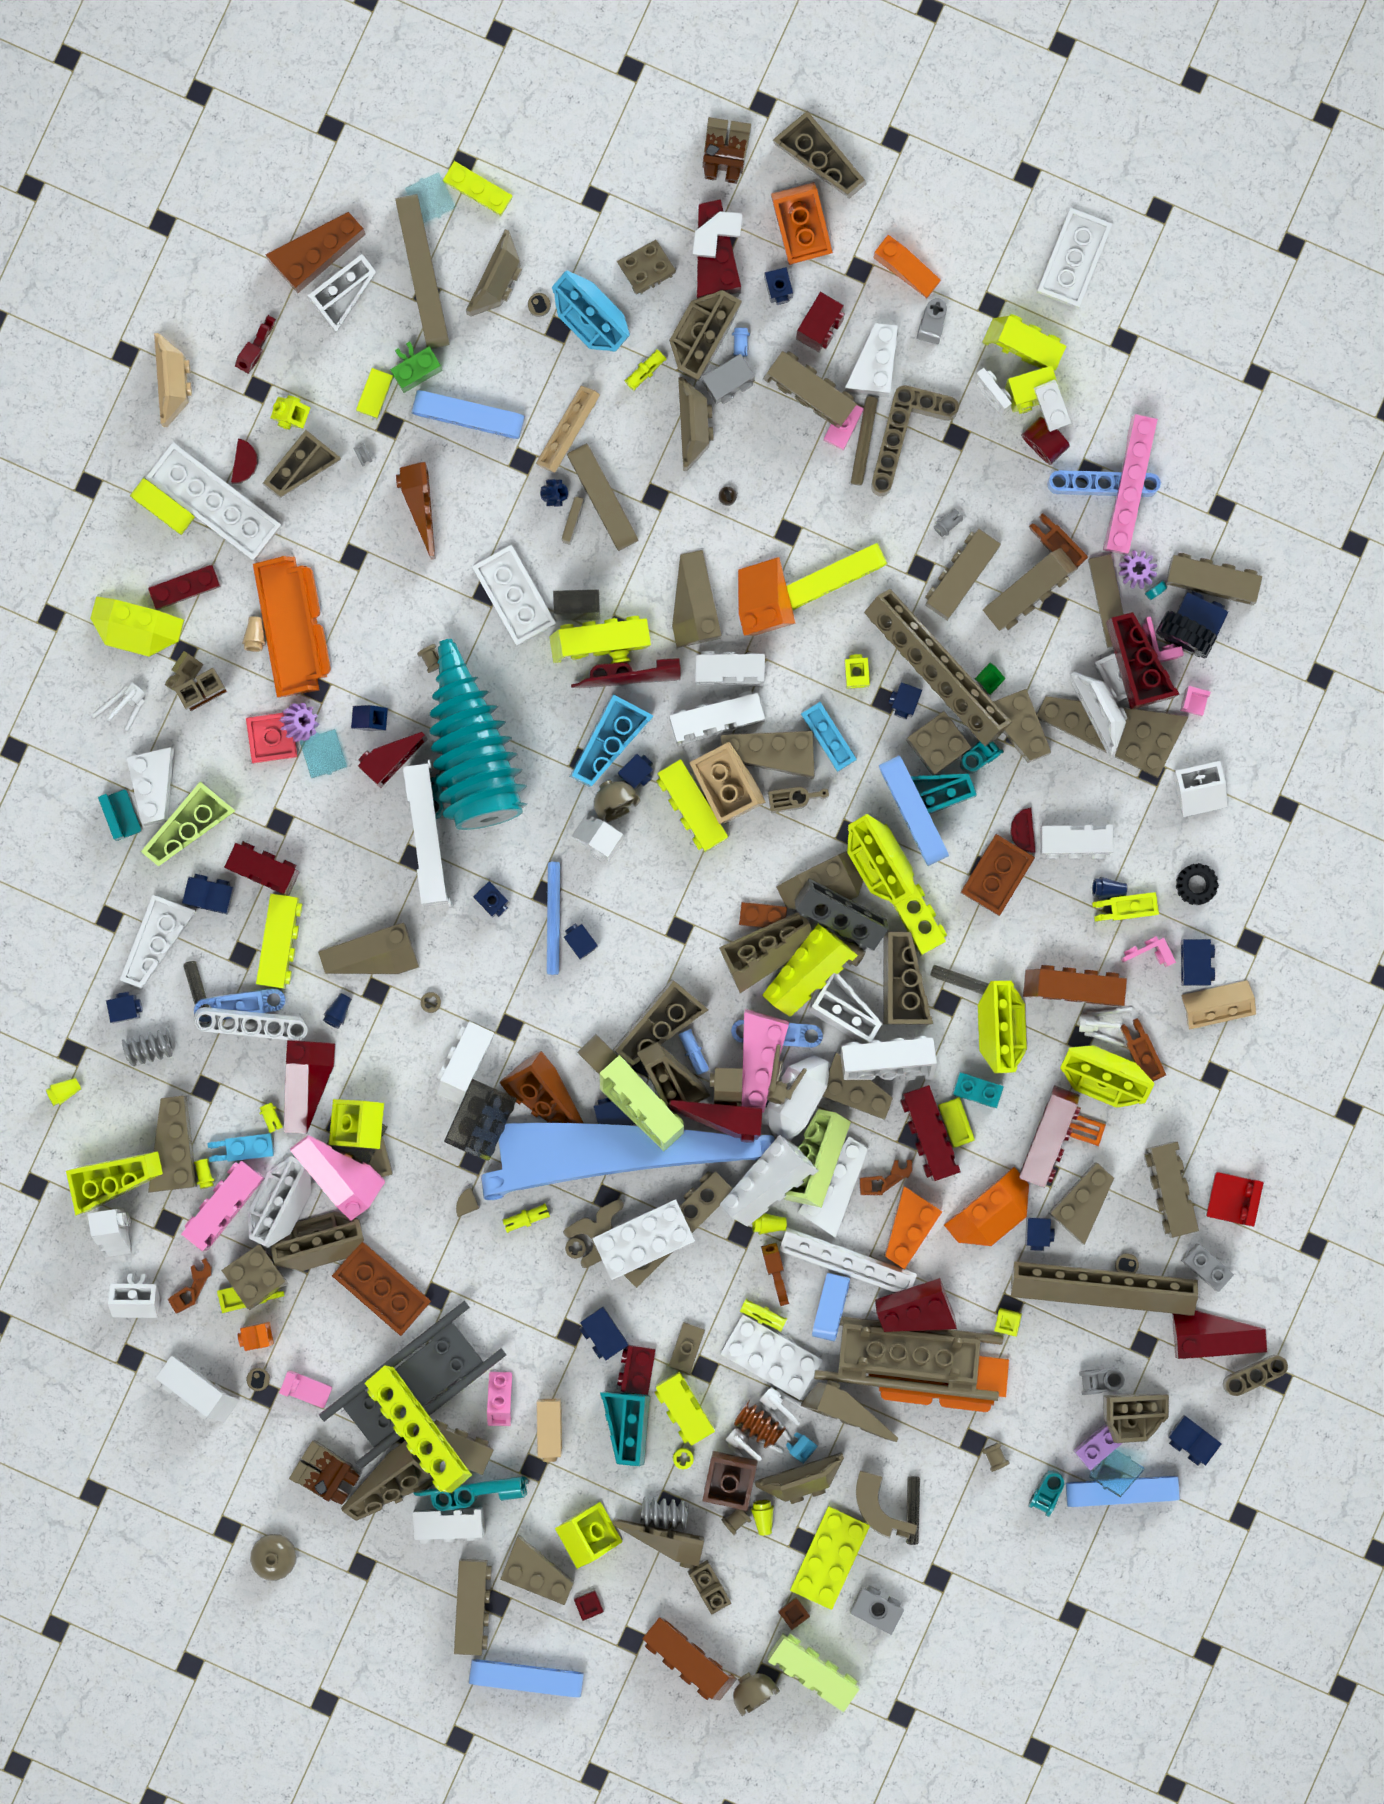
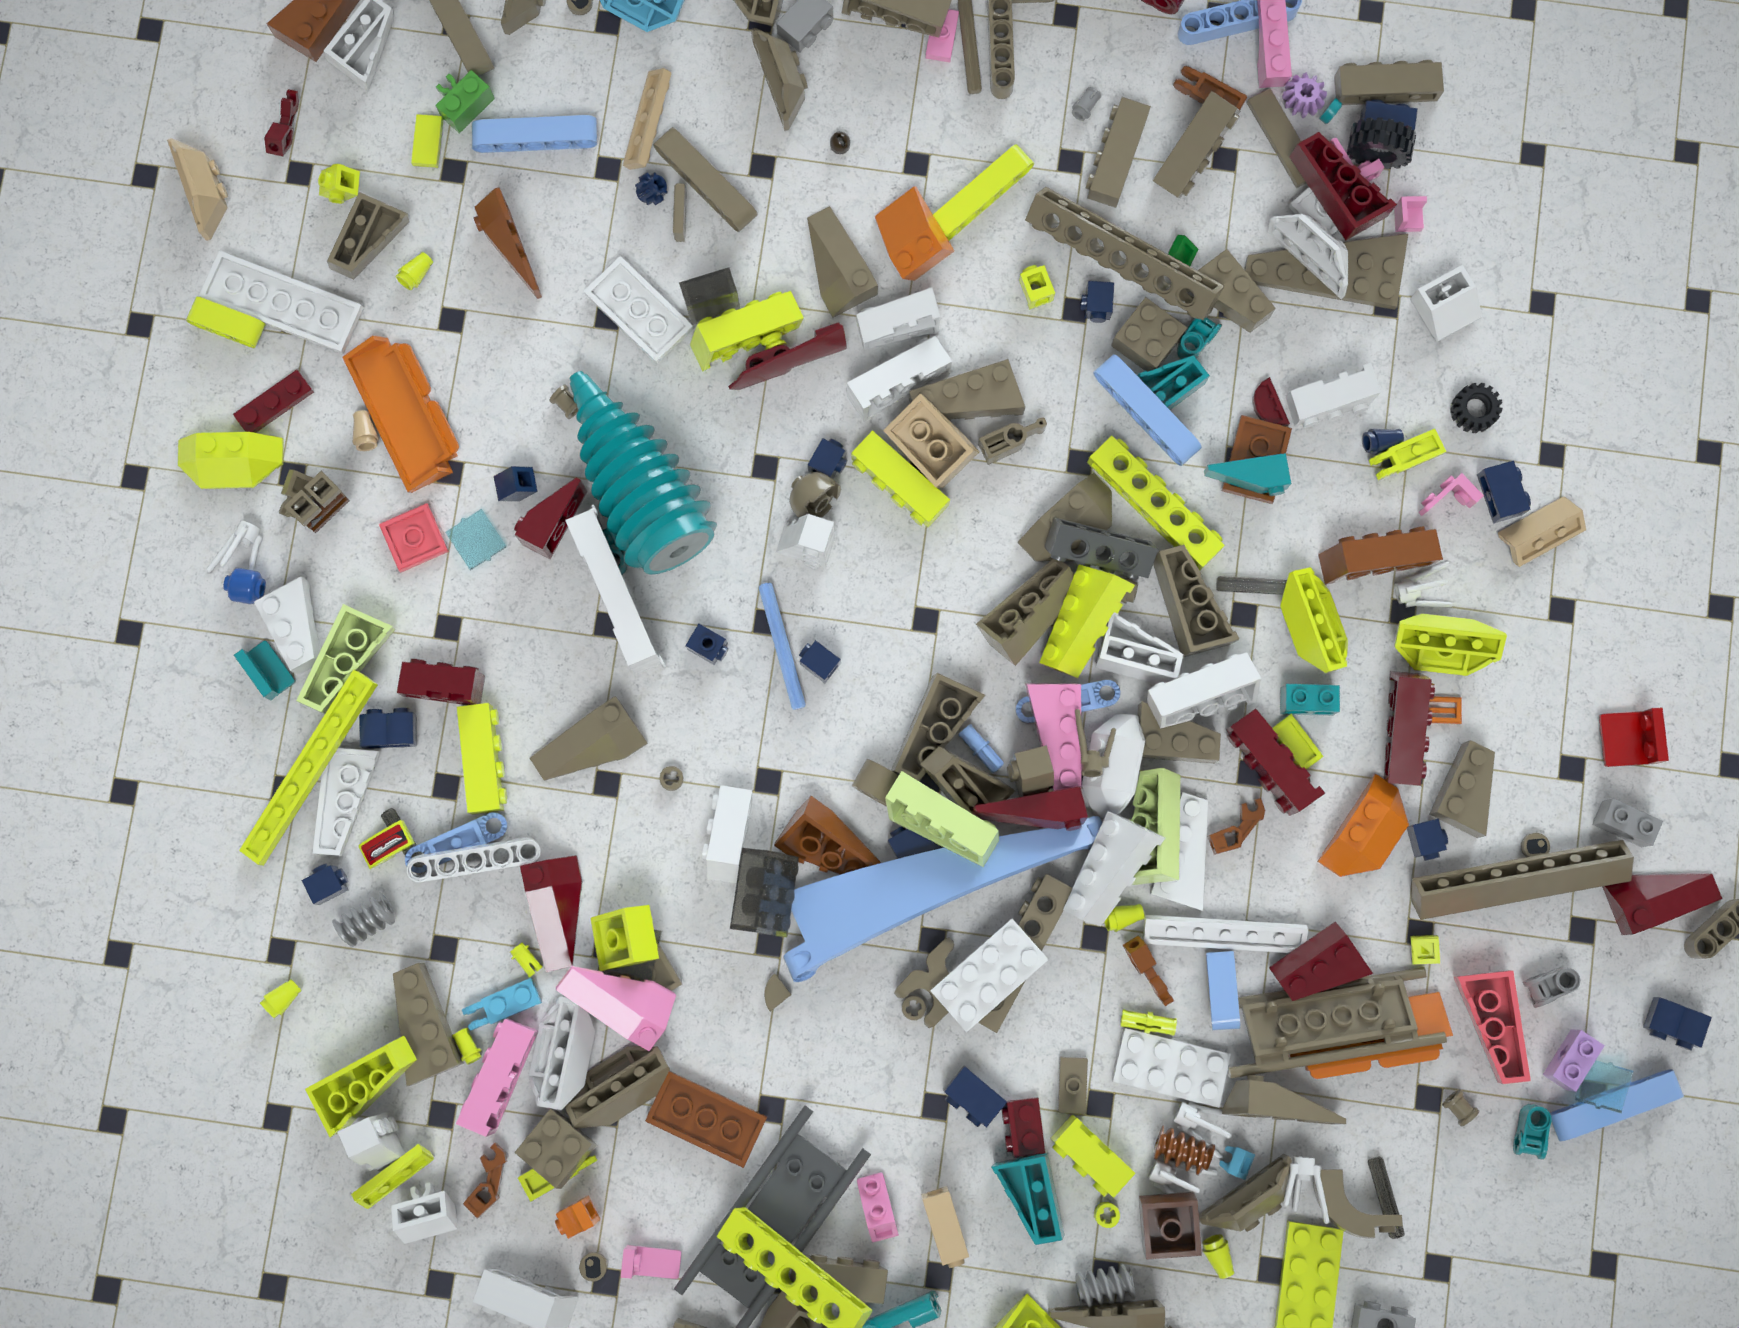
camera: 15 degrees left, 5 degrees down
dark red tile [231,438,258,484] -> none
lavender gear [279,703,320,742] -> none
dark blue cone [323,993,352,1029] -> none
light grey bush [353,443,372,466] -> none
neon yellow pin [502,1203,550,1233] -> none
medium azure wedge [569,694,654,787] -> none
neon yellow pin [624,349,667,391] -> none
dark tan bush [721,1509,752,1535] -> none
dark orange plate [739,902,787,928] -> none
medium azure plate [801,702,857,772] -> none
neon yellow wedge [847,814,914,905] -> none
orange wedge [884,1186,942,1269] -> none
dark tan wedge [1103,1394,1169,1443] -> none
dark orange hinge [1120,1018,1166,1081] -> none
dark tan wedge [1144,1142,1199,1238] -> none
none -> blue head [223,568,266,604]
none -> neon yellow plate [239,669,378,866]
none -> neon yellow tile [351,1144,434,1209]
none -> slope [358,820,415,869]
none -> neon yellow cone [395,252,433,290]
none -> teal slope [1204,453,1292,496]
none -> white plant [1283,1156,1329,1224]
none -> coral wedge [1454,970,1531,1084]

